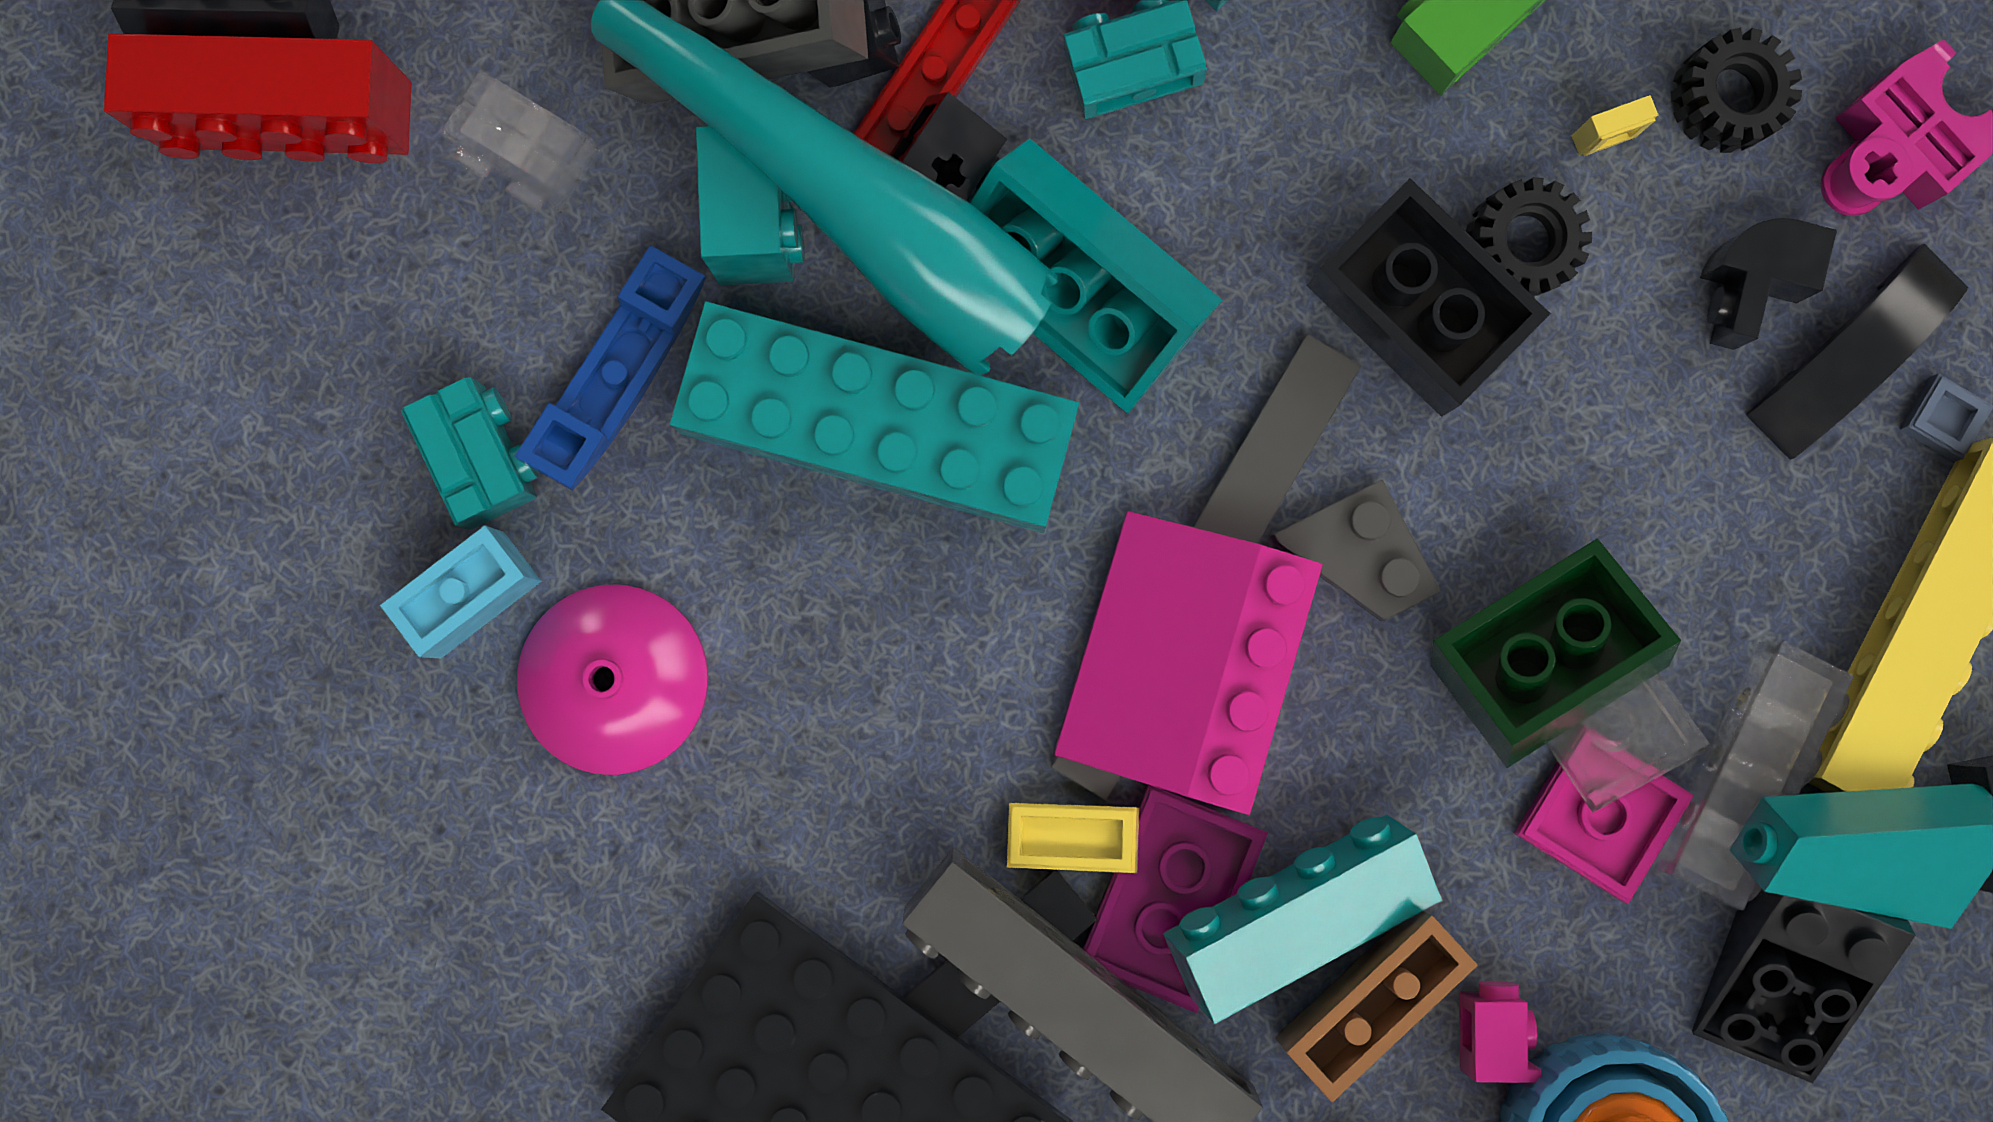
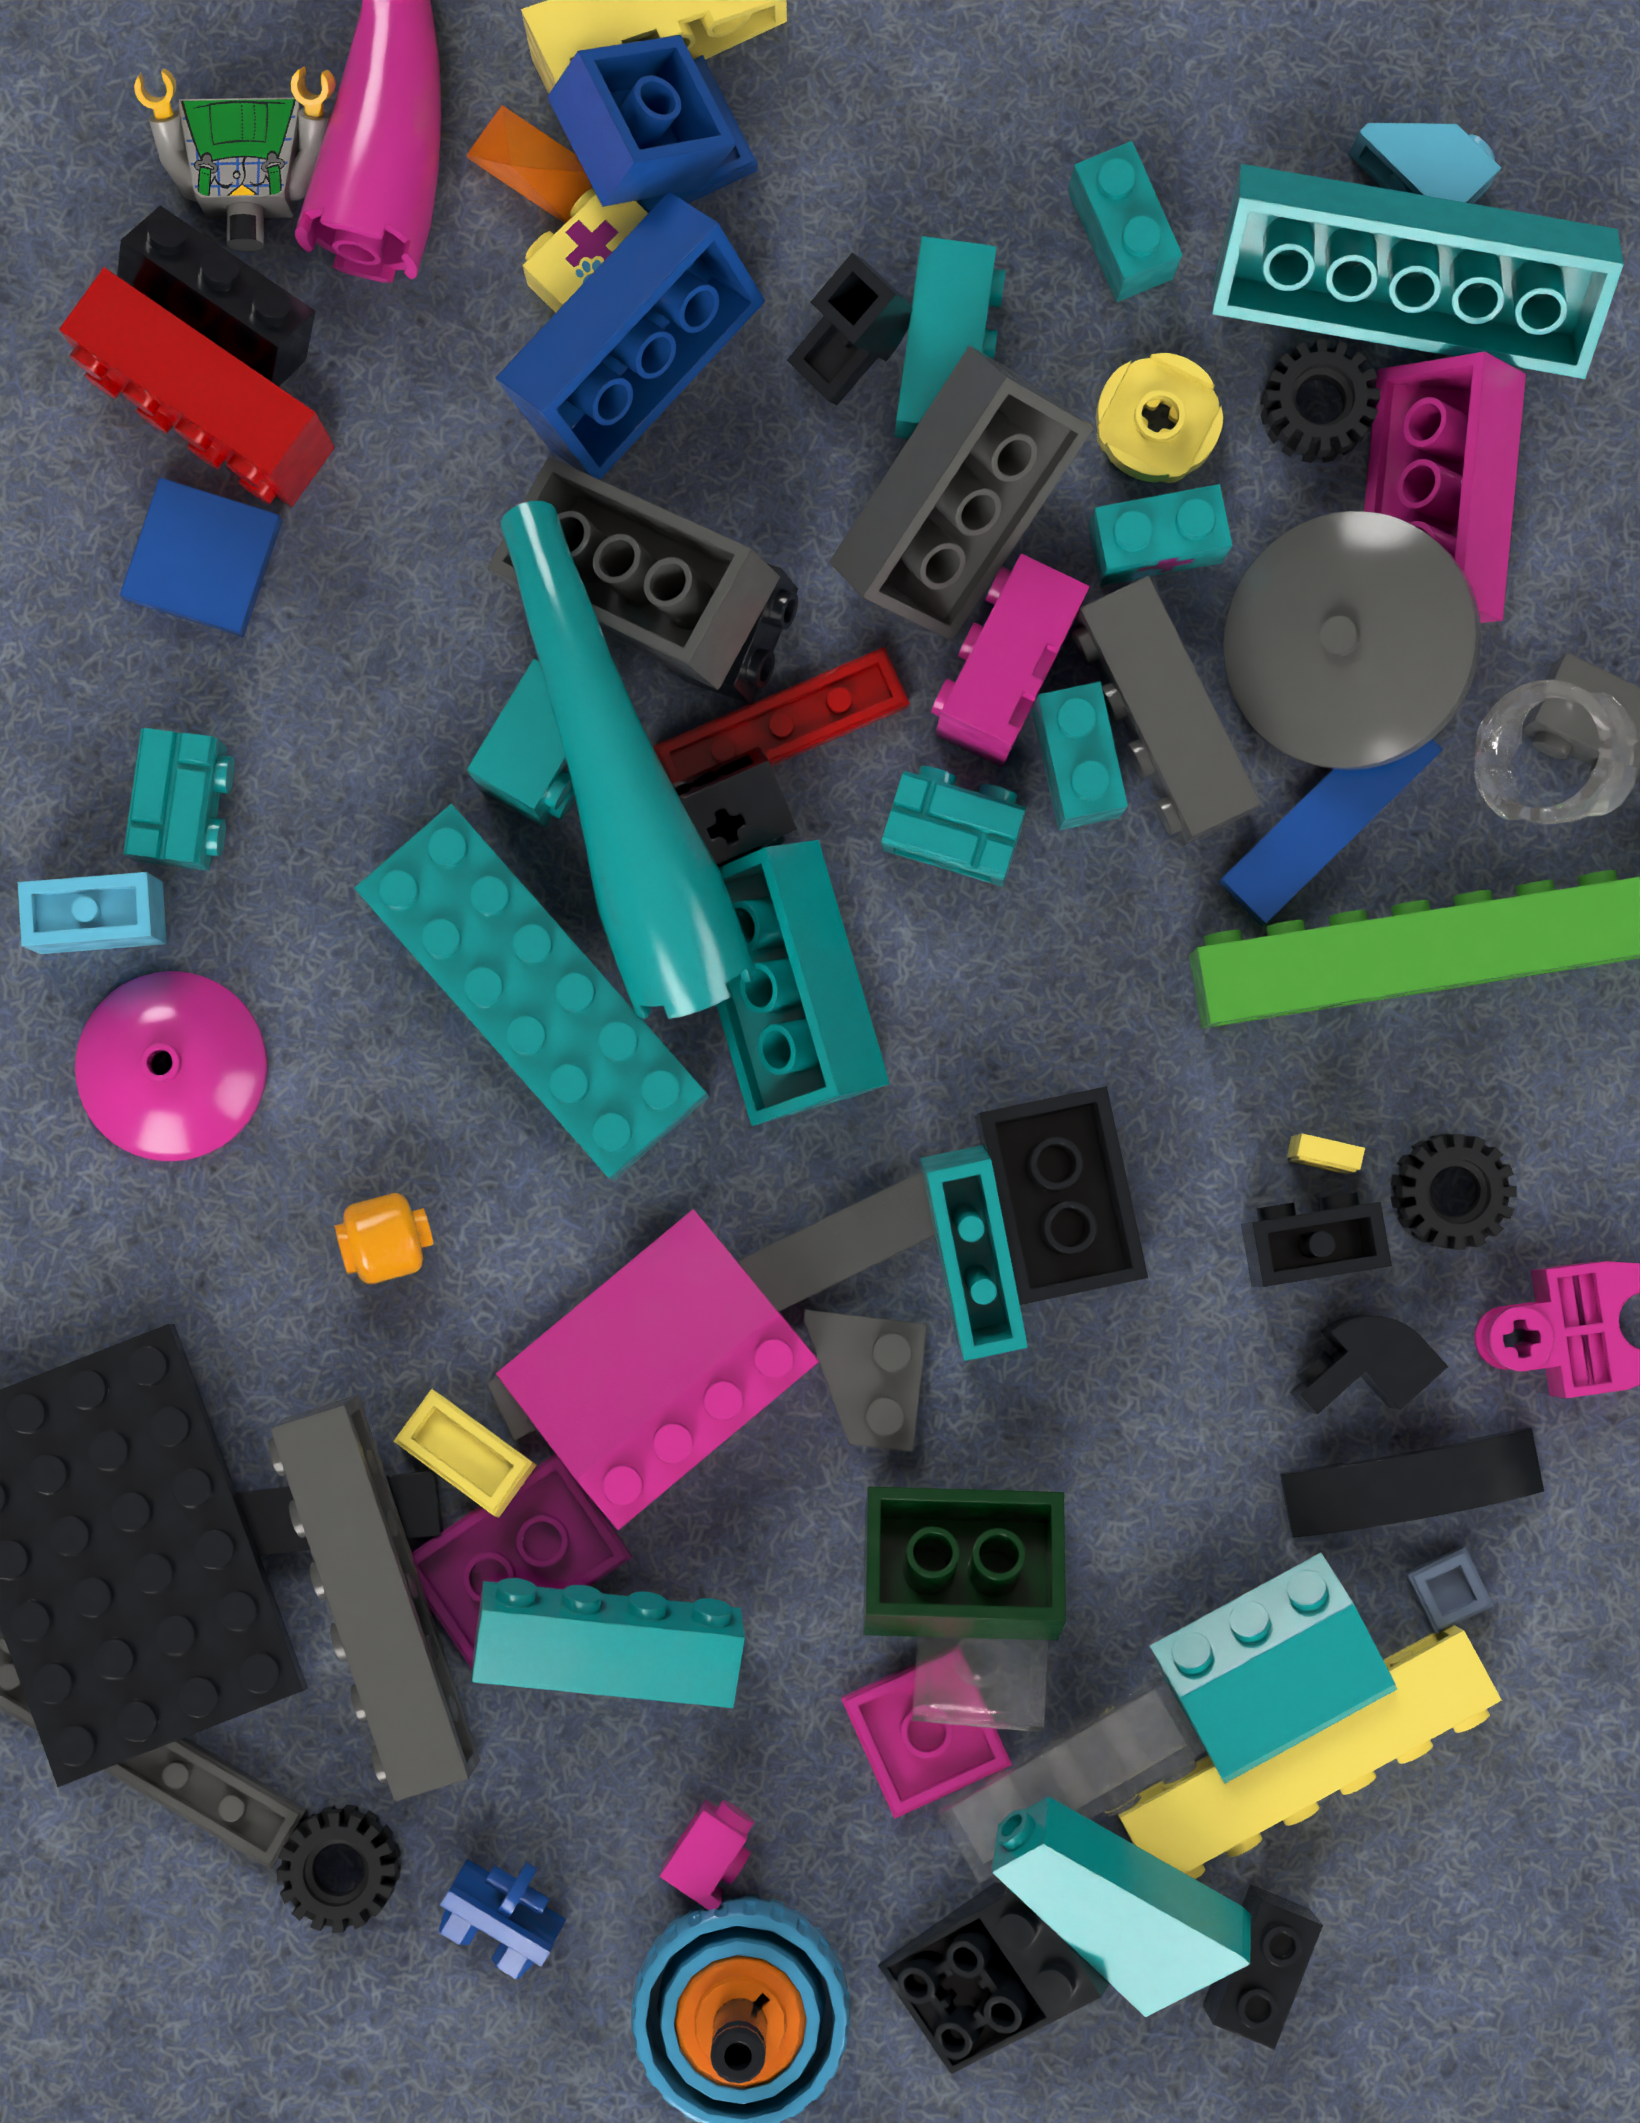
camera: 30 degrees right, 0 degrees up
clear brick [441,71,600,213] -> none
blue slope [514,245,706,491] -> none
medium nougat brick [1275,911,1478,1103] -> none
black tyre [1466,177,1592,297] -> none
none -> blue tile [120,477,283,638]
none -> light orange head [334,1193,434,1284]
none -> teal brick [920,1145,1028,1361]
none -> teal slope [1150,1553,1397,1784]
none -> black brick [1241,1192,1392,1287]

